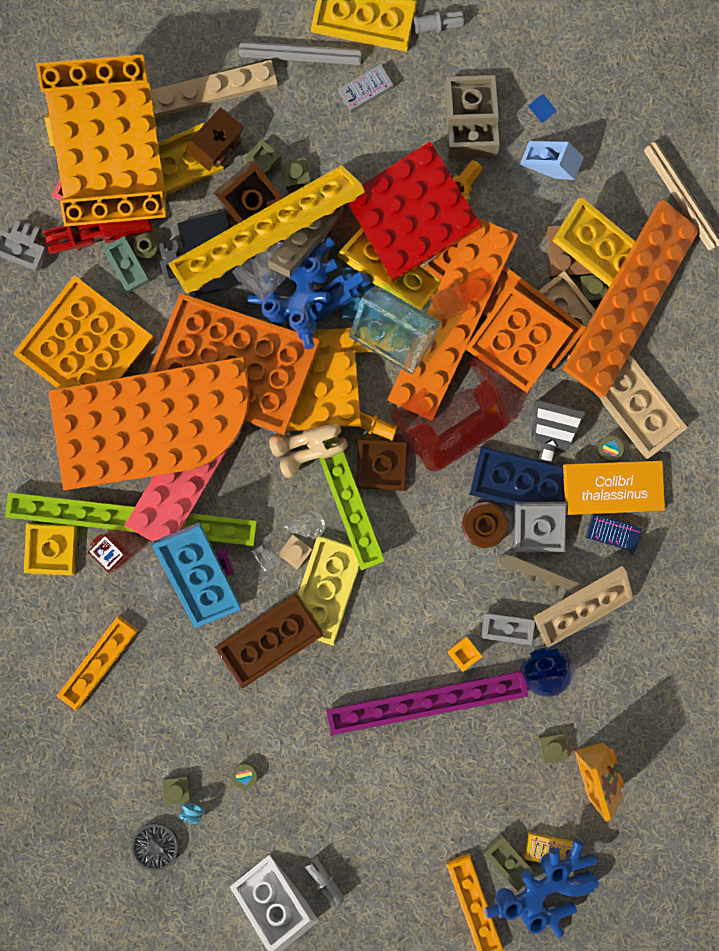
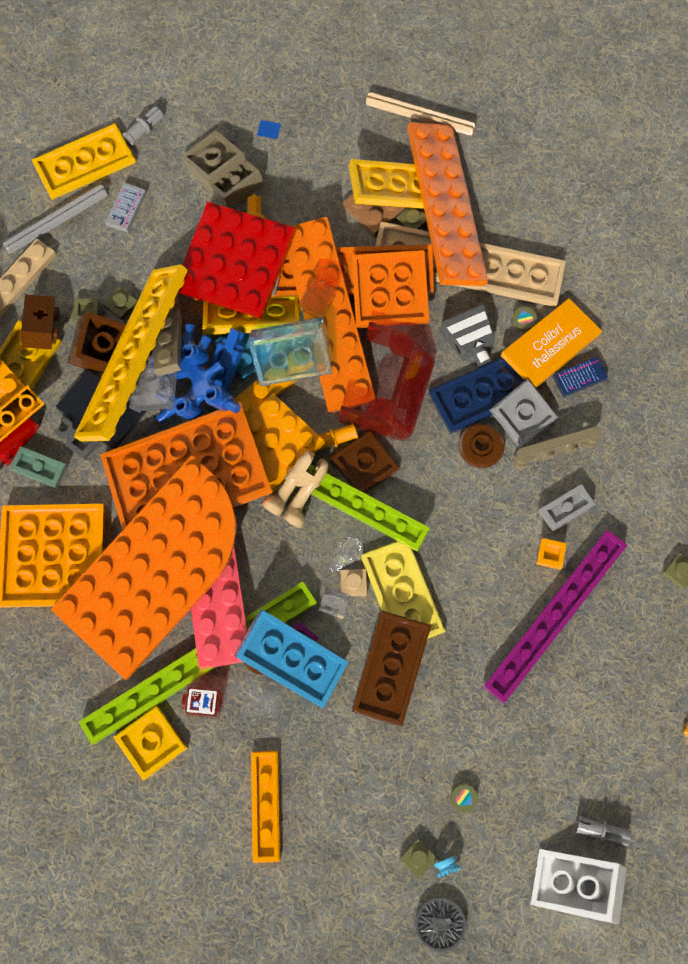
camera: 45 degrees left, 15 degrees down
olive plate [133,234,158,259] -> none
light blue slope [520,141,584,180] -> none
clear blue cylinder [520,647,573,697] -> none
tan tile [533,566,634,647] -> none

